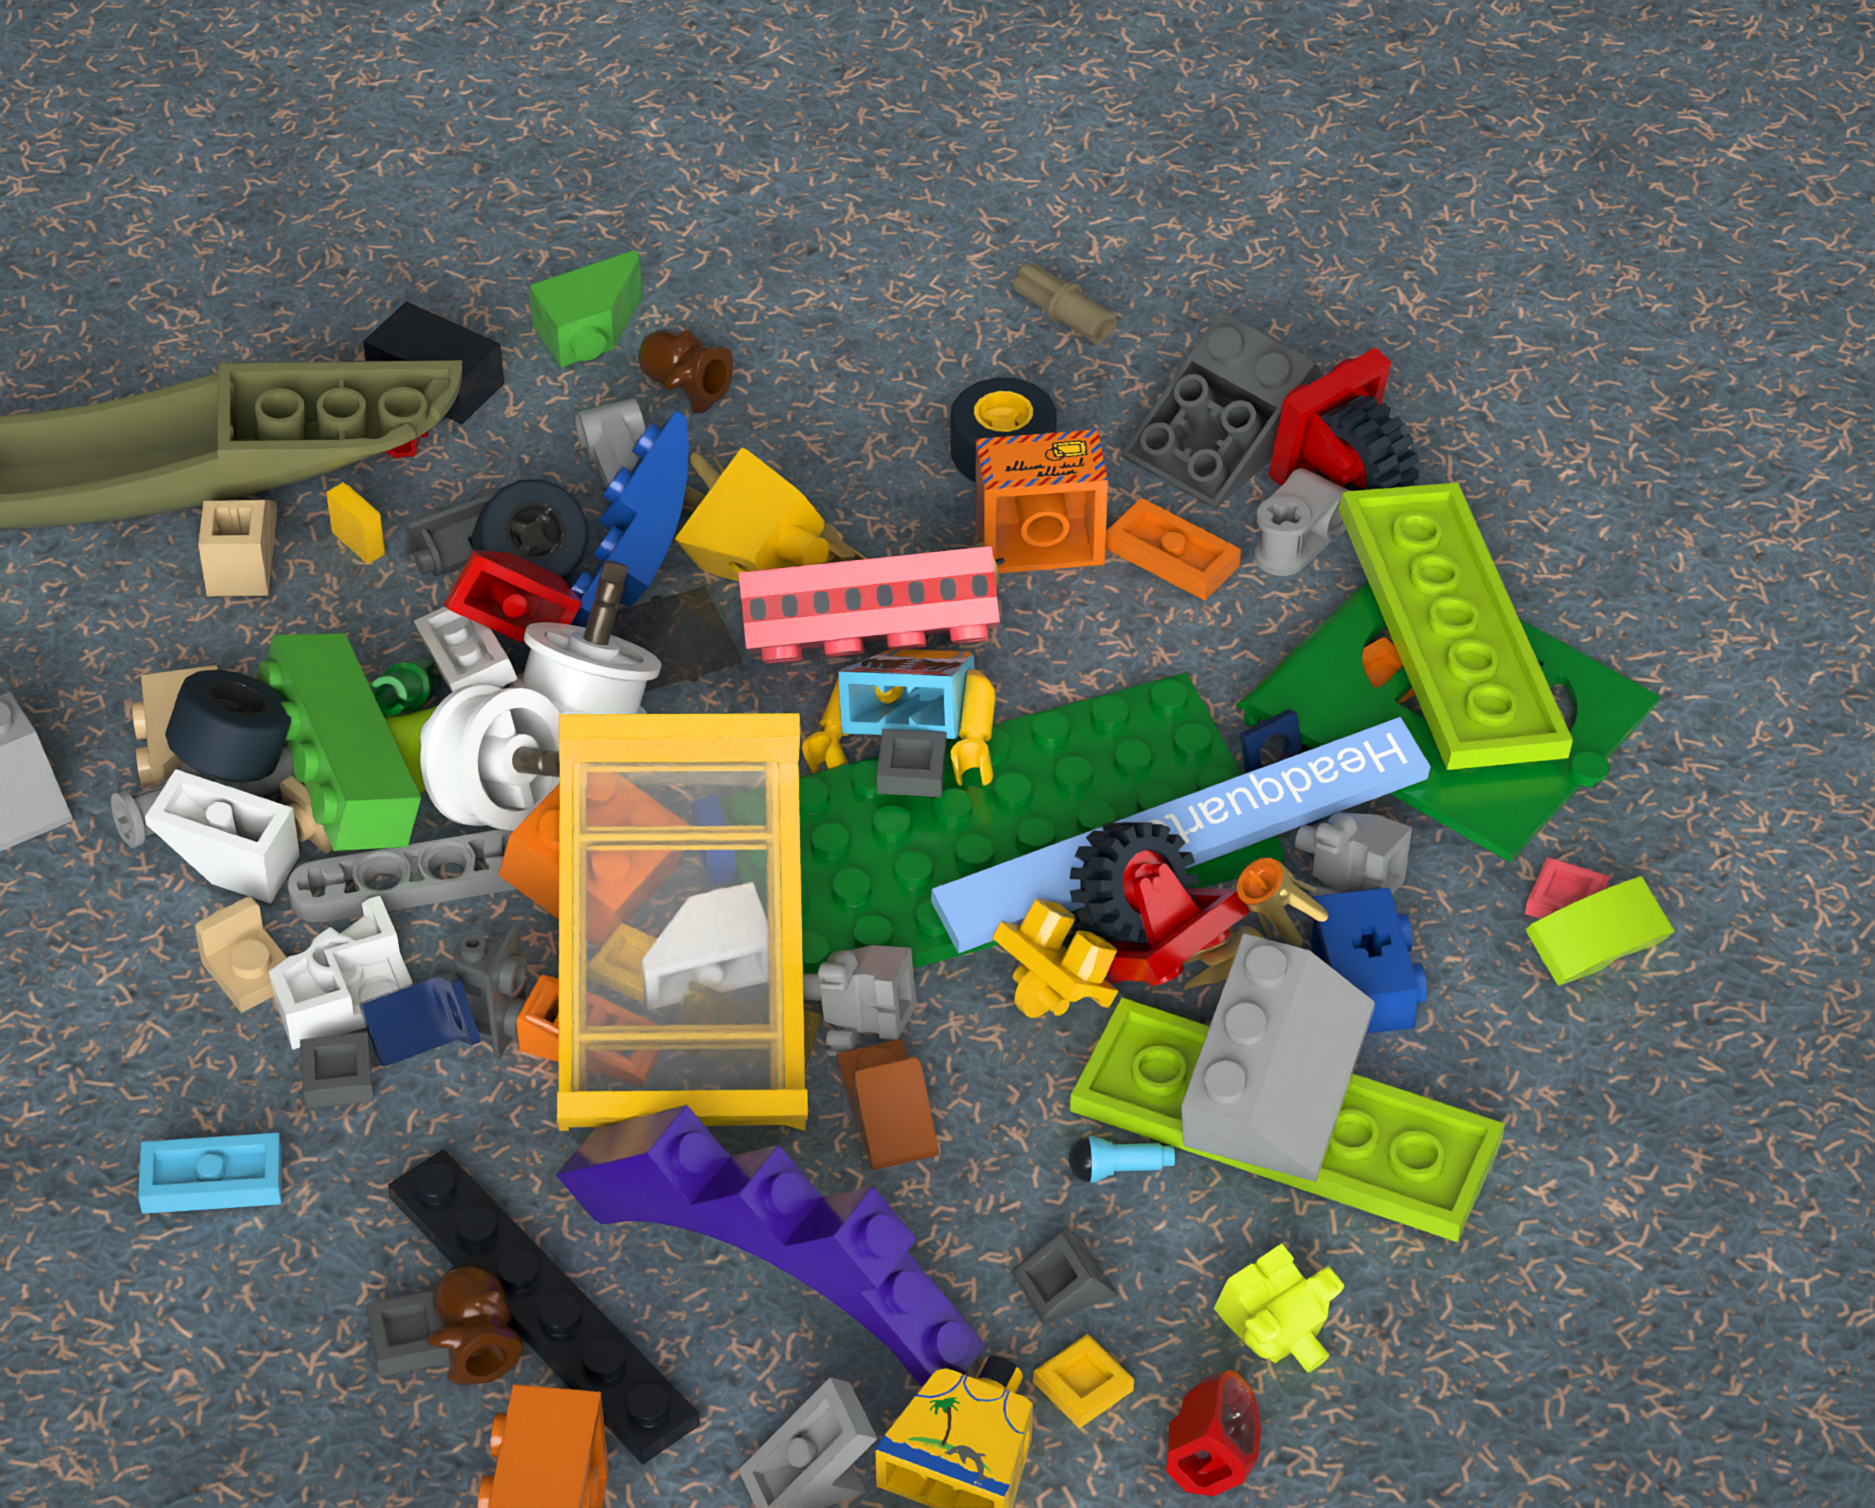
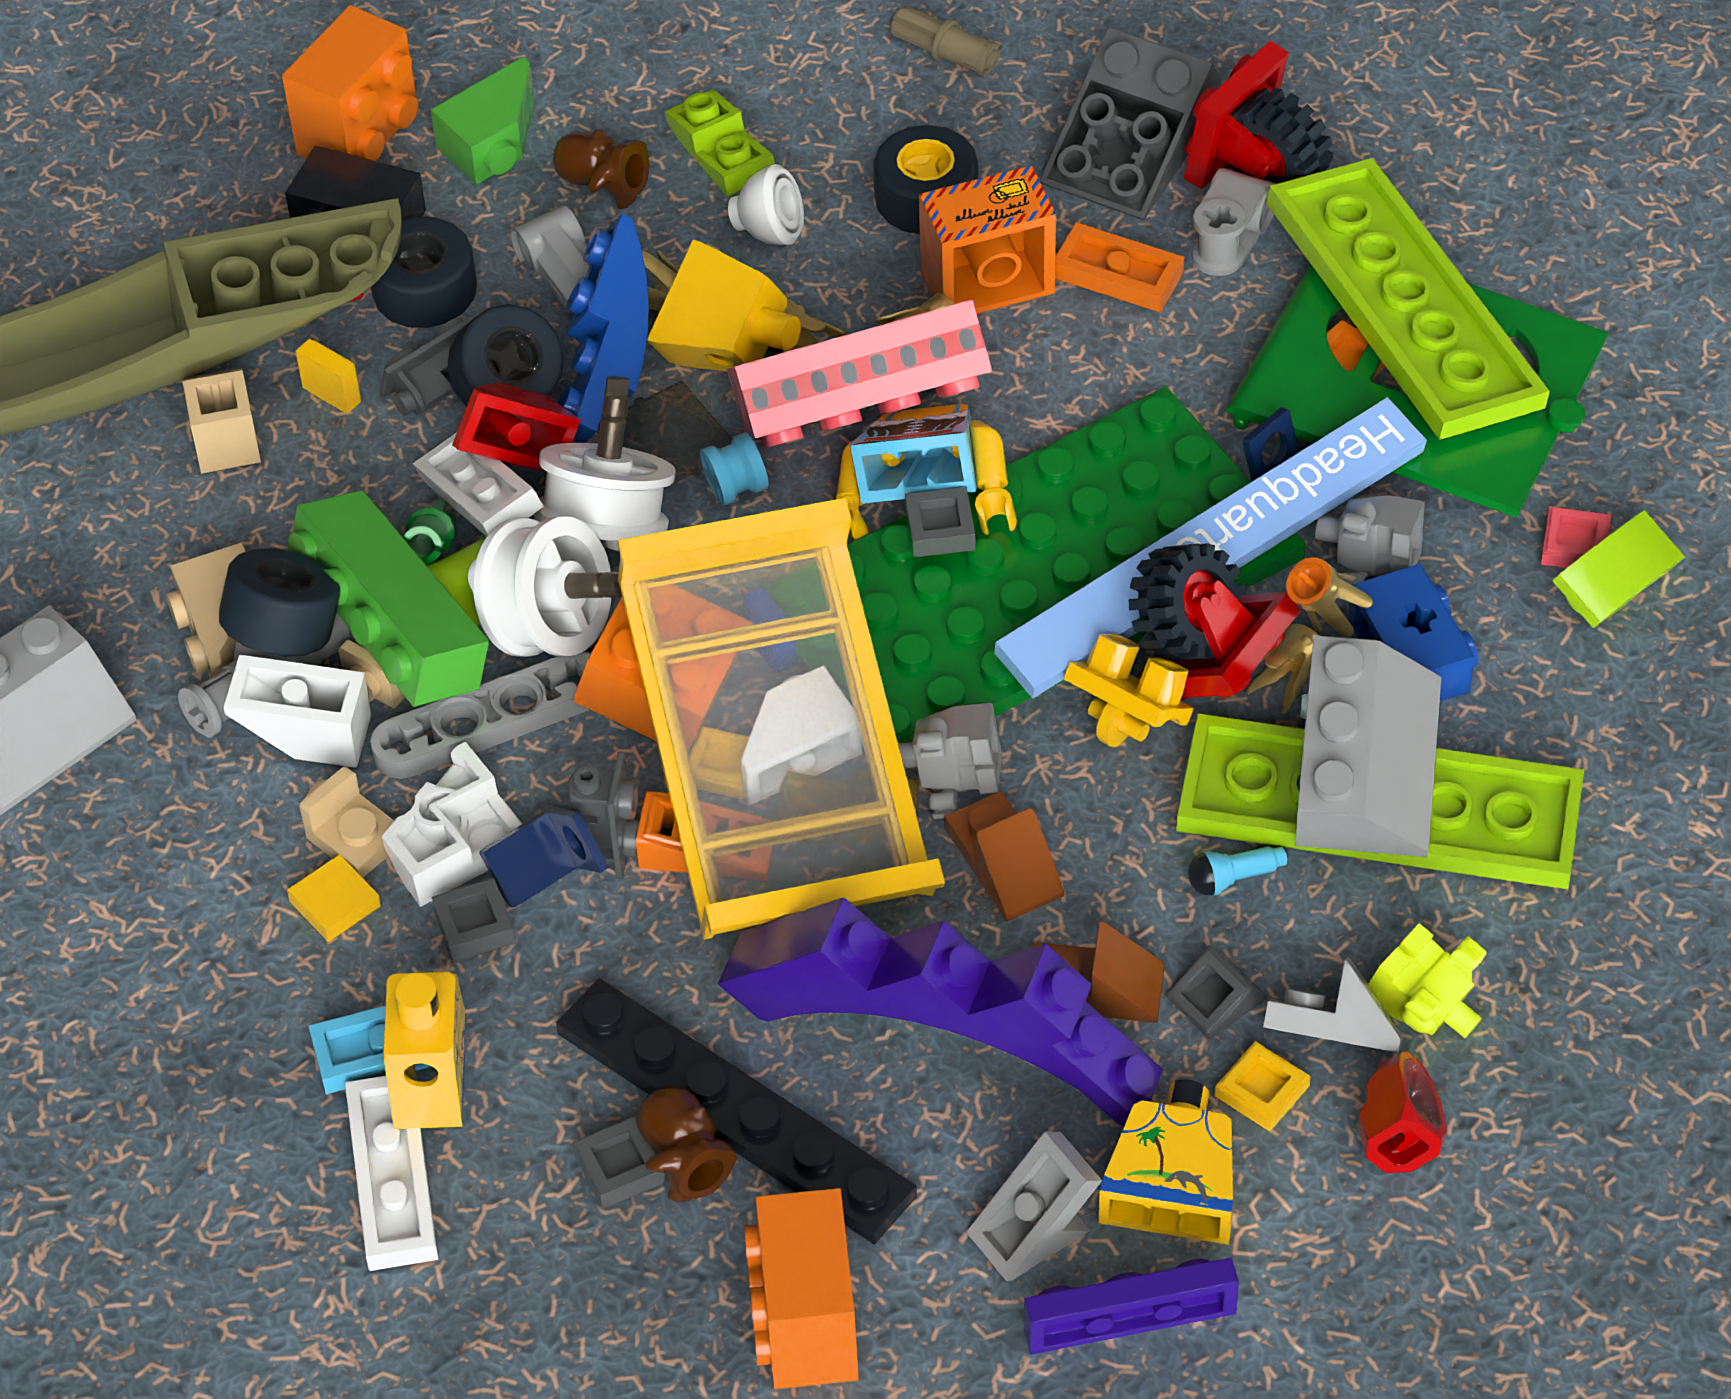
camera: 10 degrees left, 5 degrees up
none -> orange brick [282,5,418,161]
none -> yellow tile [287,854,381,942]
none -> white plate [345,1076,438,1271]
none -> black wheel [371,217,477,328]
none -> yellow torso [384,972,466,1129]
none -> lime slope [664,89,775,196]
none -> medium azure wheel [699,432,769,506]
none -> white brick [728,164,804,246]
none -> dark orange slope [1032,921,1165,1023]
none -> slope [1263,957,1403,1053]

